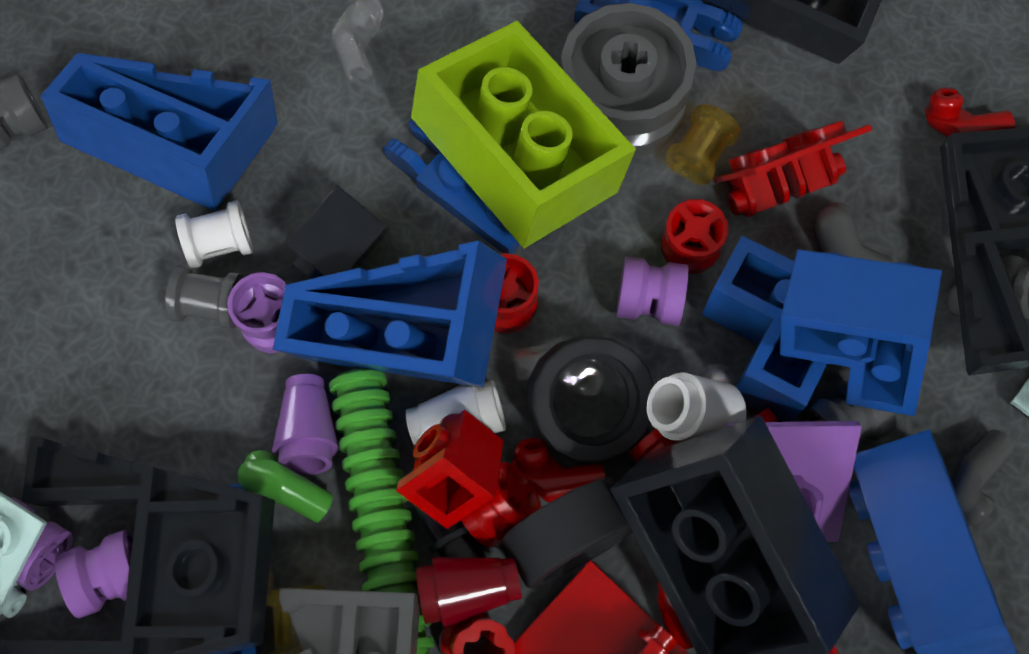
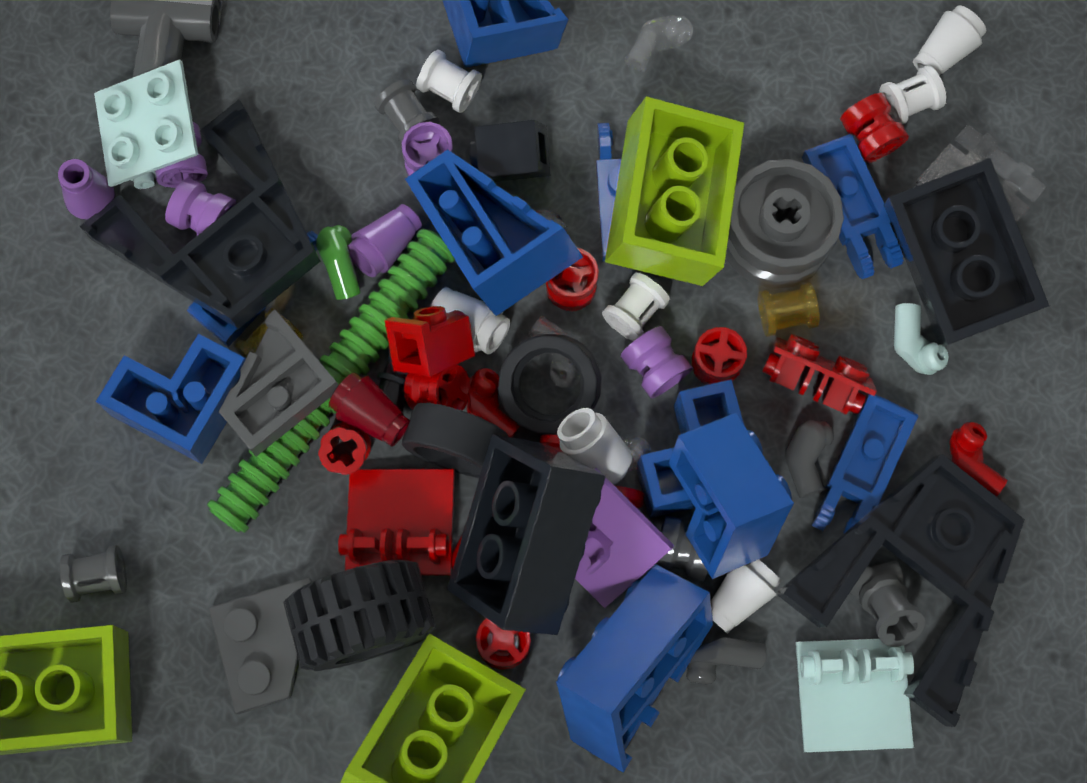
camera: 45 degrees right, 5 degrees up
none -> white bush [602,272,670,341]
none -> white cone [711,559,782,634]
none -> blue hinge [812,394,918,534]
none -> light aqua arm [894,303,949,375]

